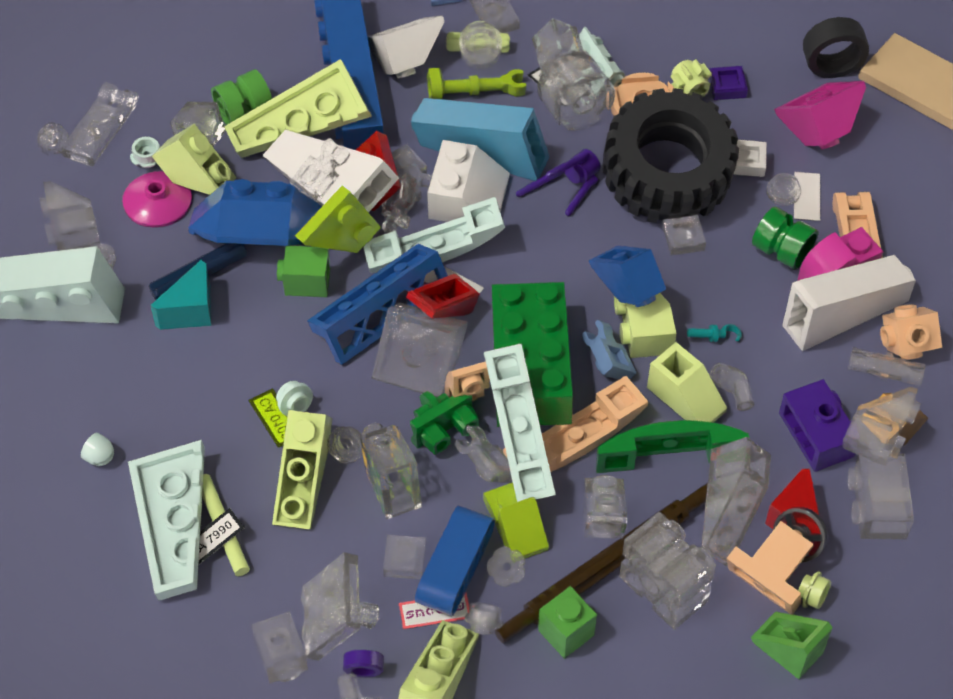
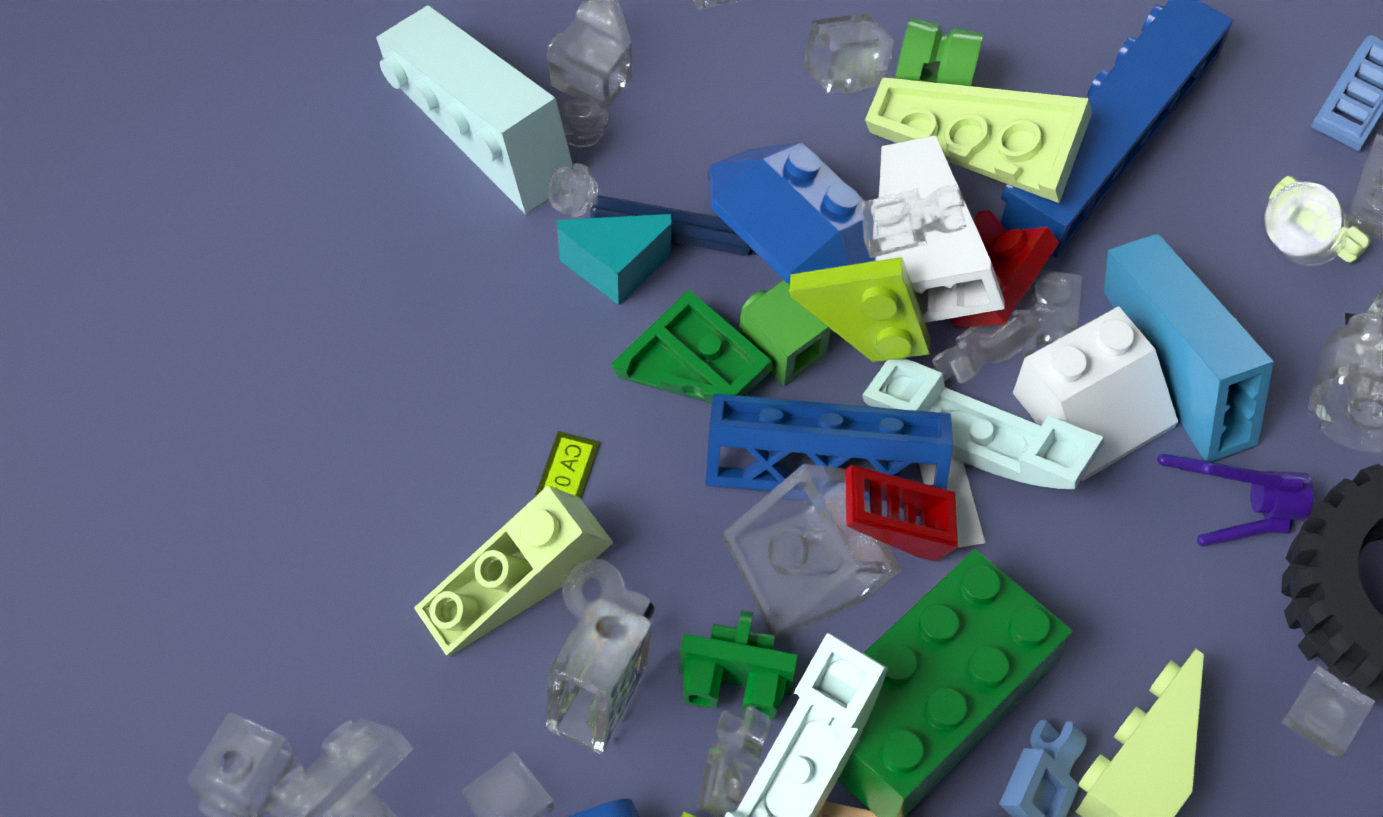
camera: 45 degrees right, 5 degrees up
light aqua hinge [81,432,114,466] -> none
dark pink dish [123,171,192,228] -> none
light aqua wing [128,440,205,601] -> none
light aqua plate [130,137,160,168] -> none
yellowish green slope [152,124,237,195] -> none
sticker [198,508,245,565] -> none
yellowish green bar [202,474,250,576] -> none
light aqua plate [276,381,313,416] -> none
white slope [367,16,444,79] -> none
lime piece [427,68,526,100] -> none
light nougat slope [445,361,490,402] -> none
blue slope [588,245,666,307] -> none
none -> clear plate [547,163,598,218]
none -> green wing [610,289,773,403]

